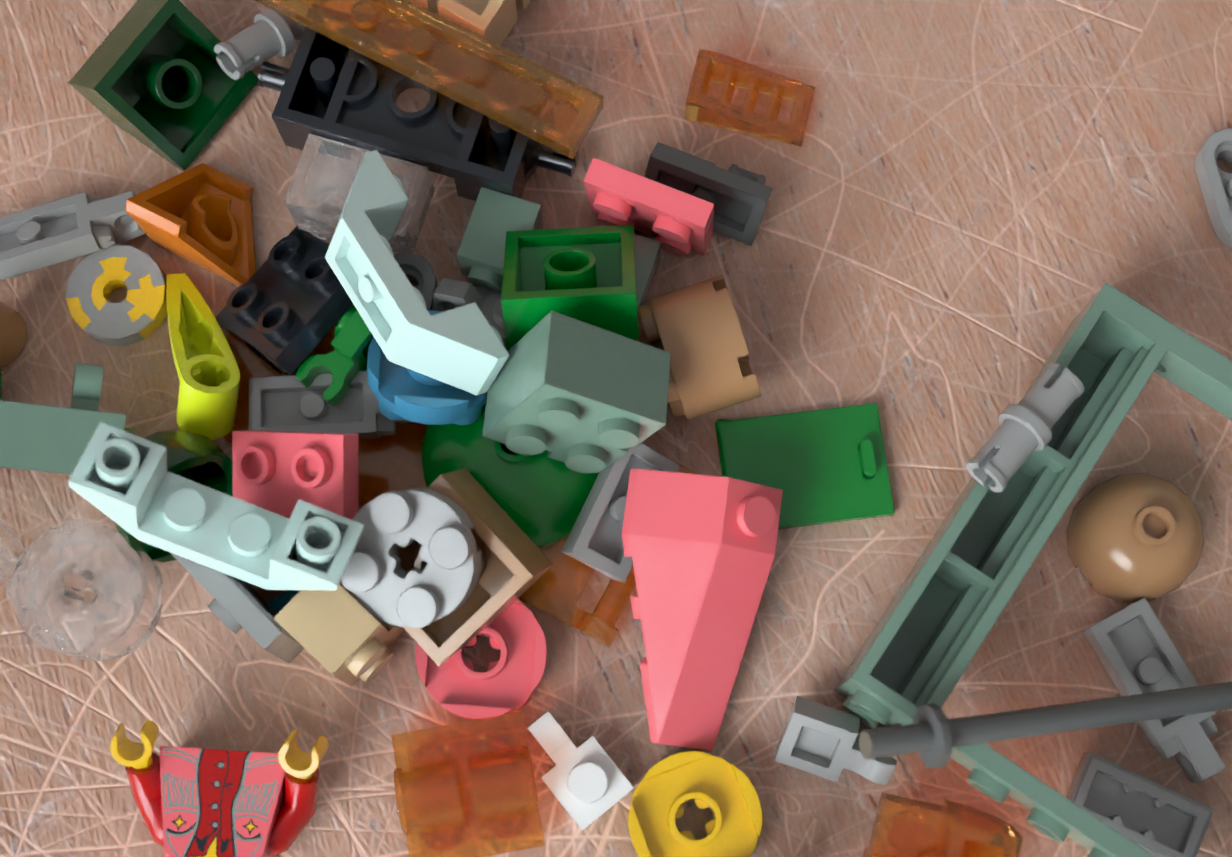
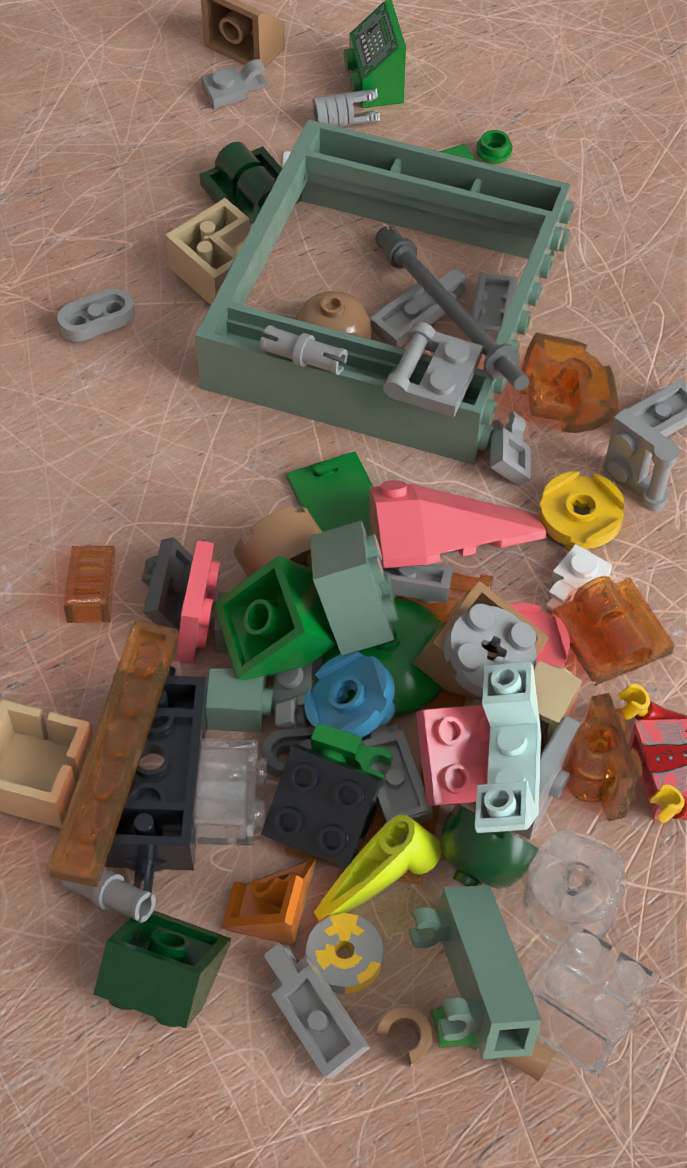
camera: 105 degrees left, 20 degrees down
light aqua slope [325,150,509,396] -> none
none -> light grey plate [383,322,483,417]
none -> clear orange plate [567,693,642,821]

